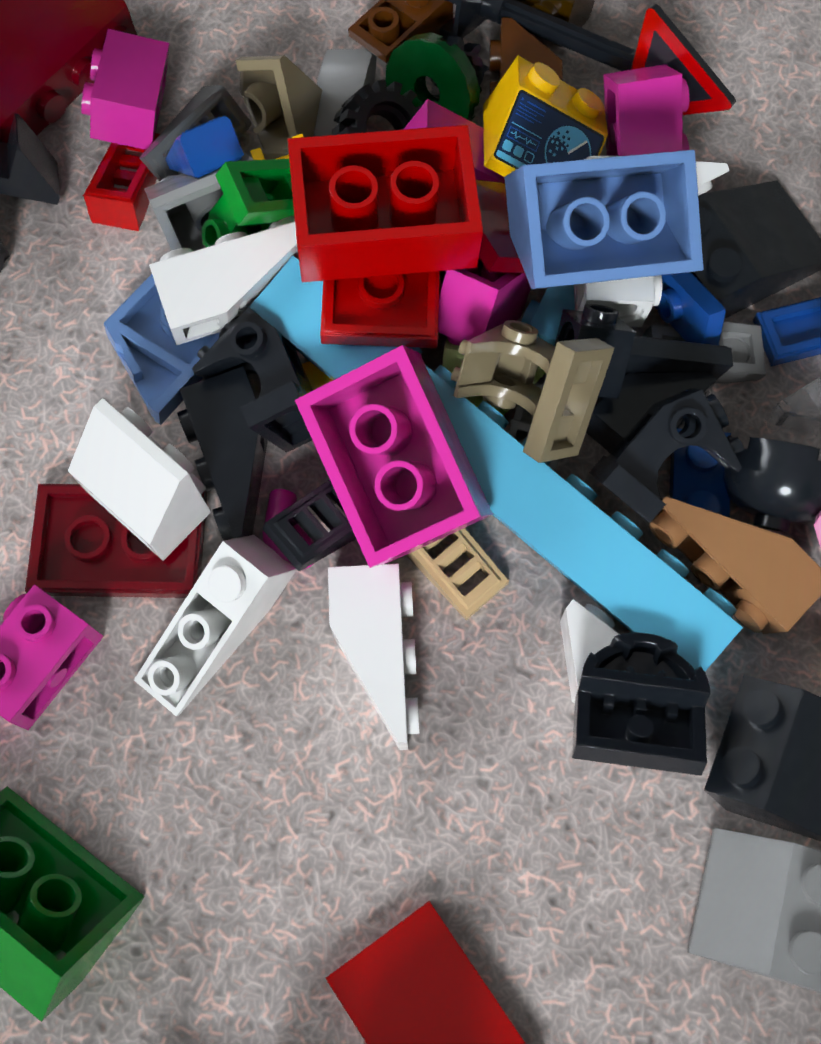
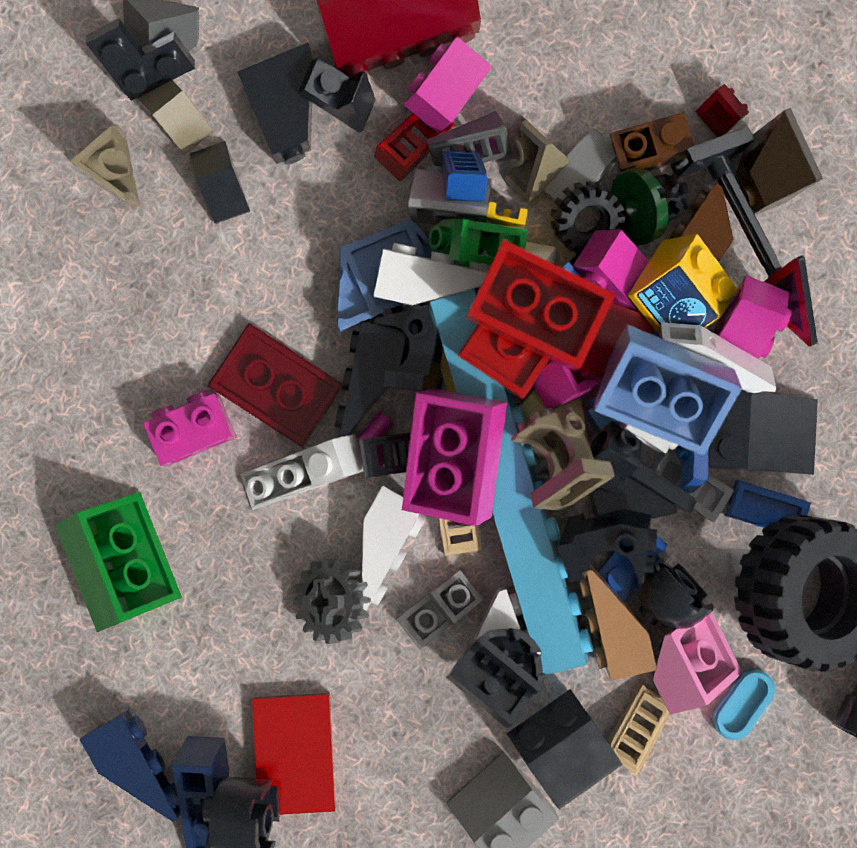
camera: 25 degrees right, 15 degrees up
white slope [68,398,211,561] -> none
none -> dark grey gear [293,558,371,644]
none -> light grey slope [396,570,483,649]

